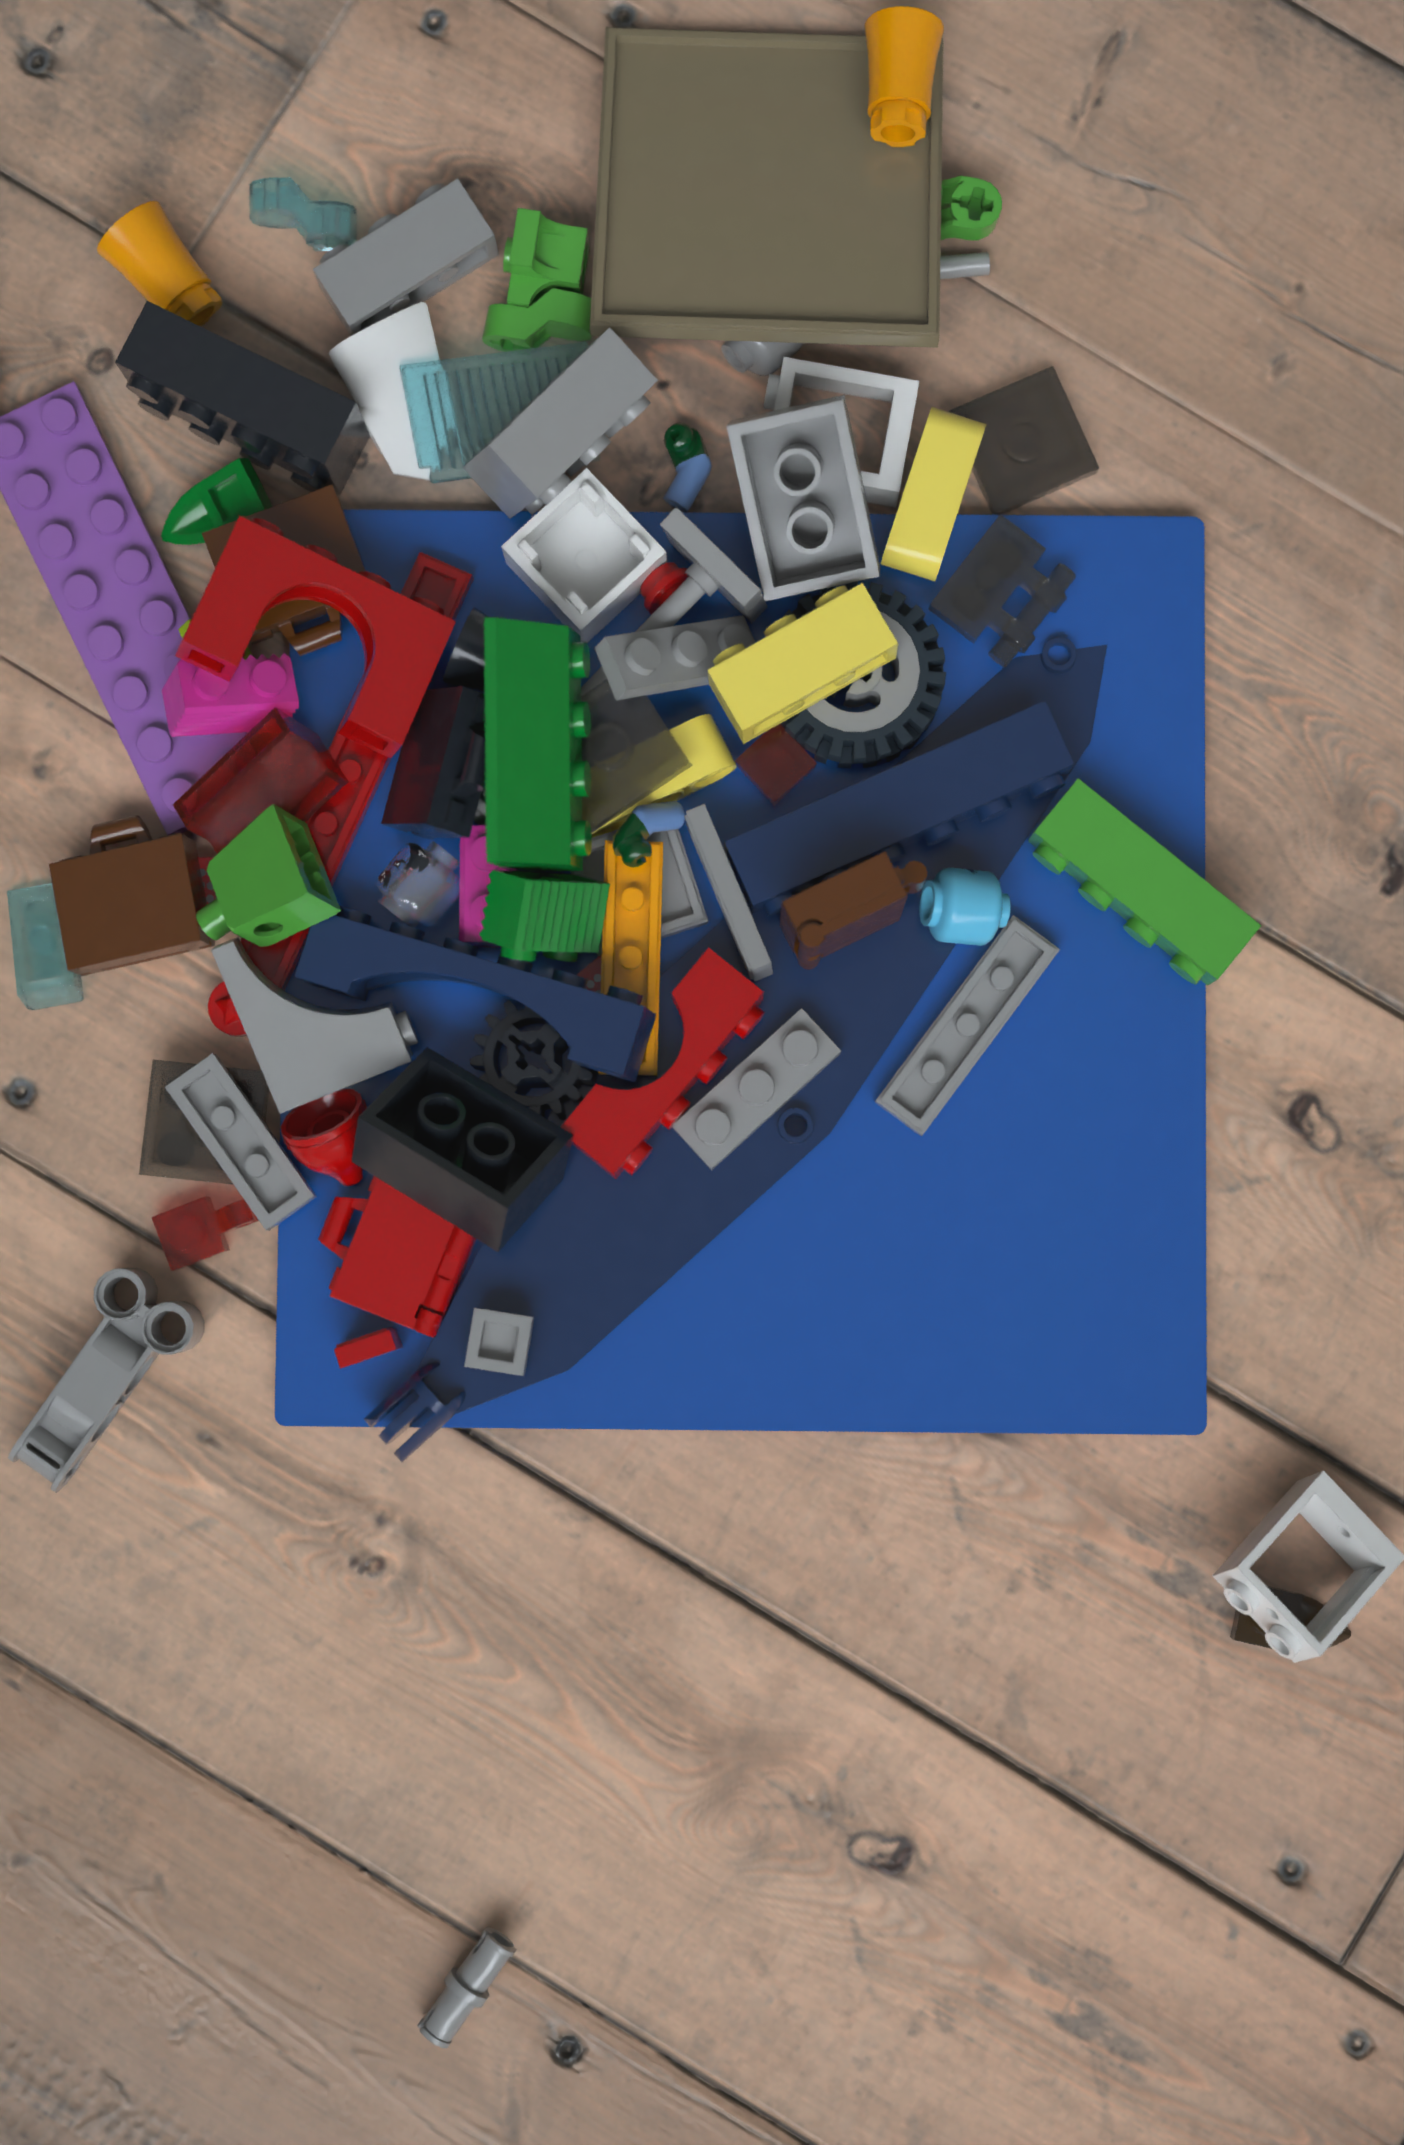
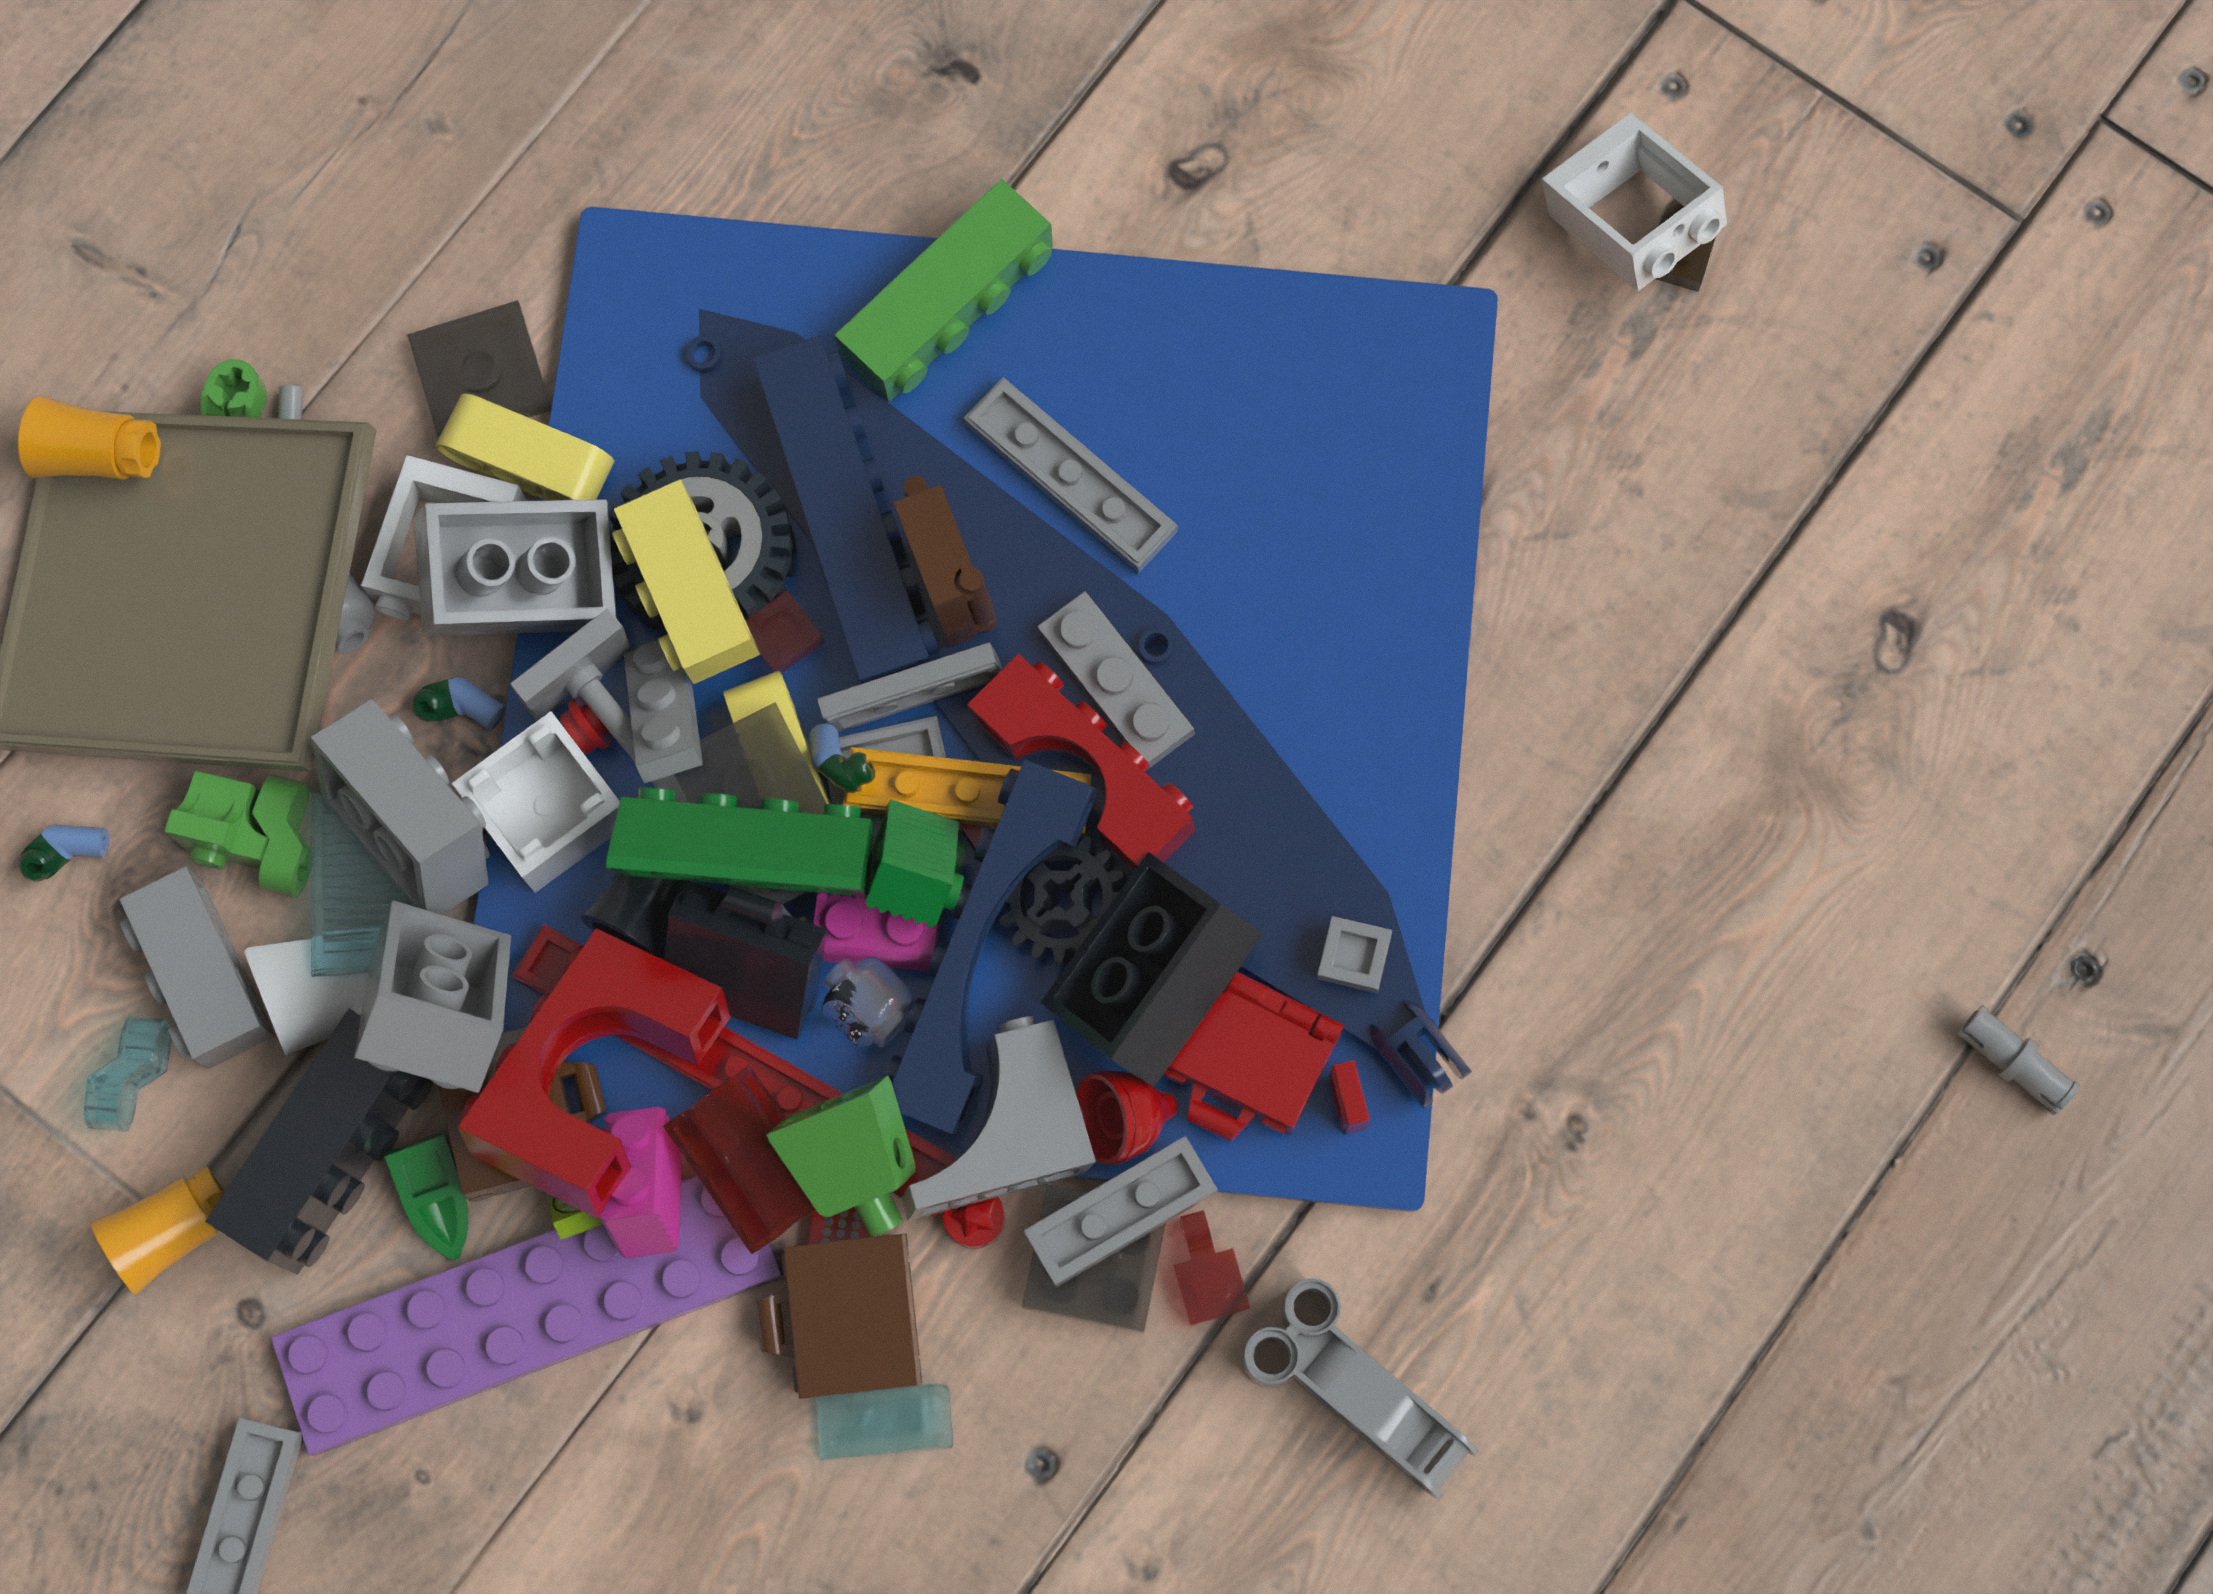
camera: 85 degrees left, 10 degrees down
medium azure head [919,868,1011,946] -> none
clear smoke plate [929,514,1076,668] -> none
none -> arm [18,825,109,882]
none -> light grey brick [354,900,511,1093]

